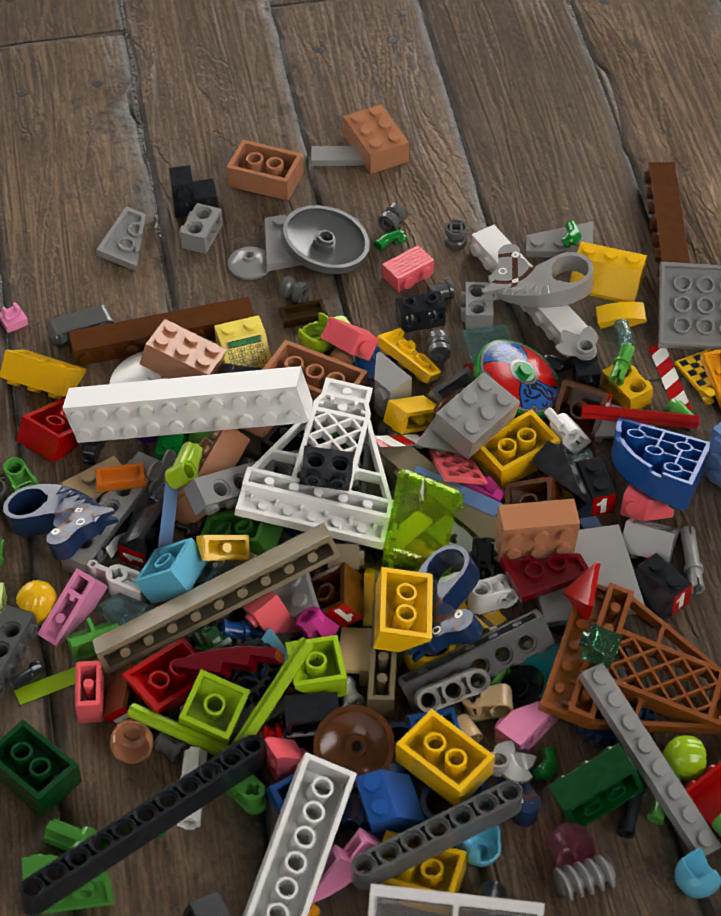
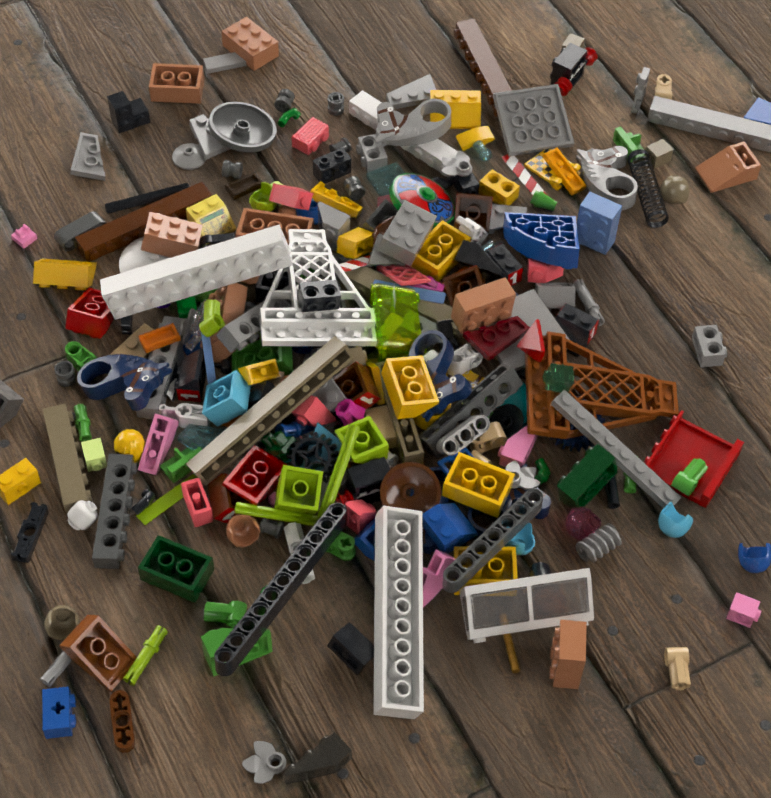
camera: 20 degrees left, 5 degrees up
dark red slope [171,646,285,679] -> none
light grey brick [178,203,223,254] -> none
green arm [561,220,582,248] -> none
red axle [581,404,700,430] -> none
bright green axle [608,342,635,386] -> none
lime hair [662,735,706,780] -> none
none -> black axle [105,183,190,214]

